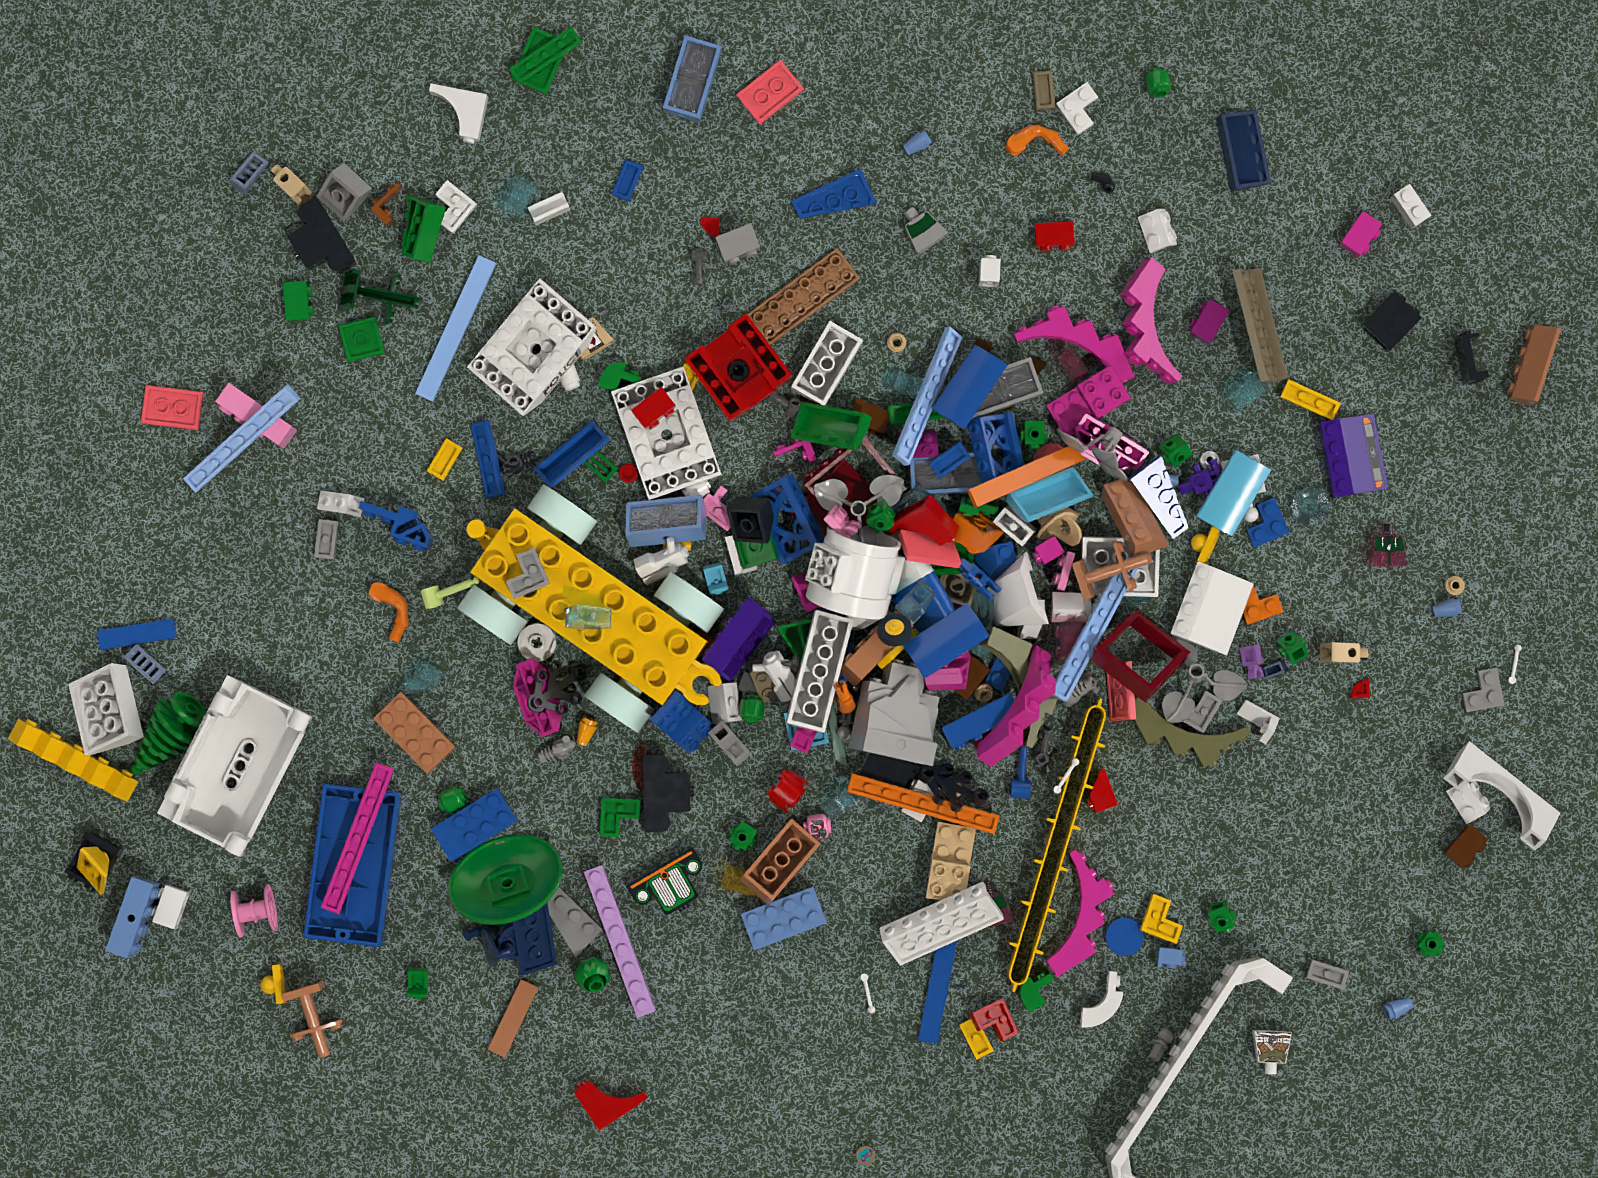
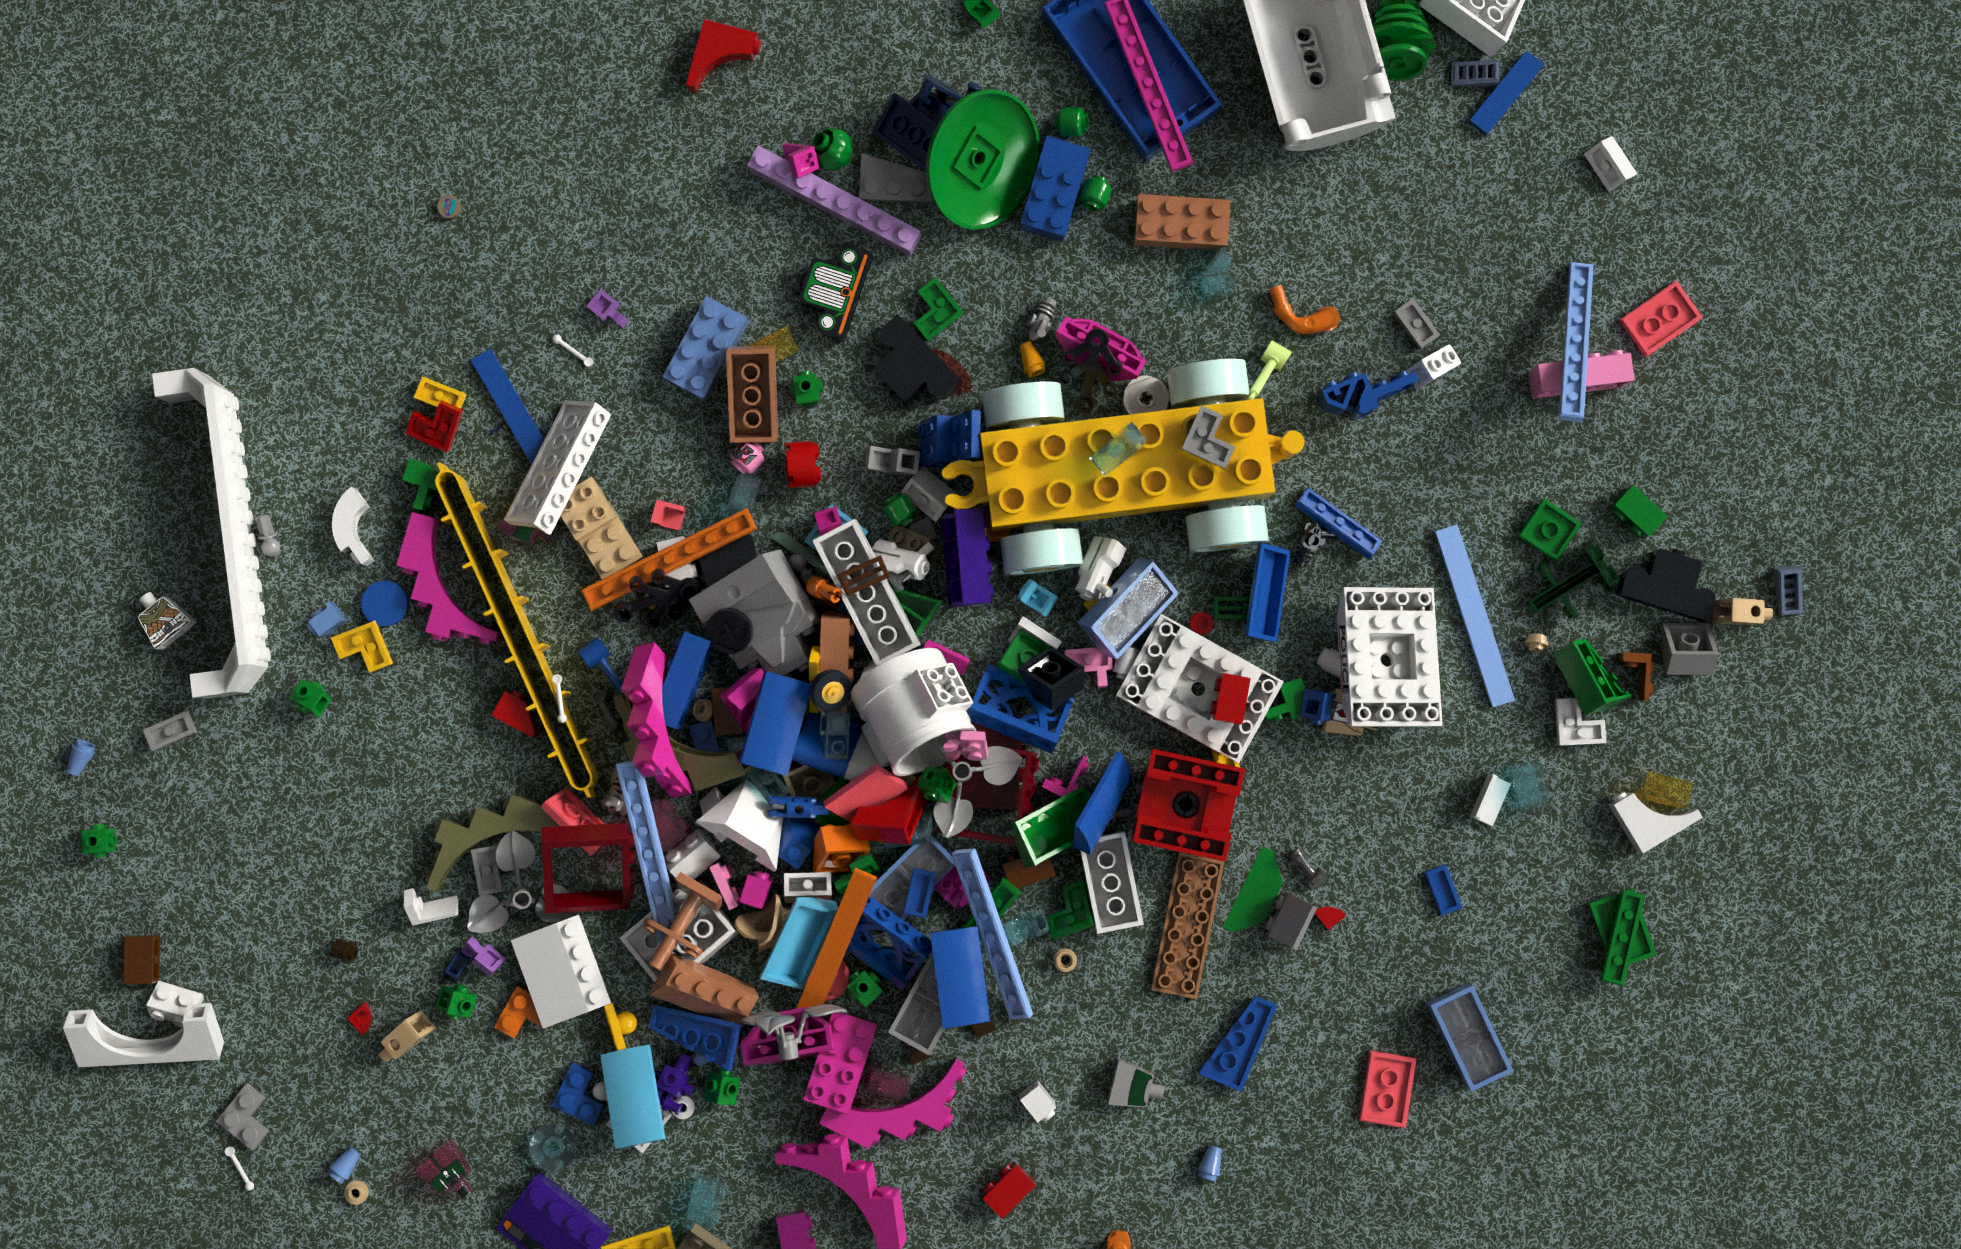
camera: 140 degrees right, 0 degrees up
yellow tile [427,438,463,481] -> none
nougat tile [488,979,539,1058] -> none
none -> dark brown hose [330,938,359,964]
none -> medium lavender plate [586,289,629,328]
none -> coral panel [651,500,686,531]
none -> black tile [706,608,753,655]
none -> dark pink bracket [782,143,819,178]
none -> reddish brown tile [837,555,891,596]
none -> green plate [1047,880,1096,940]
none -> green head [1054,107,1089,137]
none -> blue slope [1074,752,1132,855]
none -> green sticker [1223,846,1283,932]
none -> blue brick [1300,689,1337,725]
none -> tan plate [1525,633,1549,652]
none -> white panel [1584,136,1637,192]
none -> clear yellow panel [1636,772,1693,810]

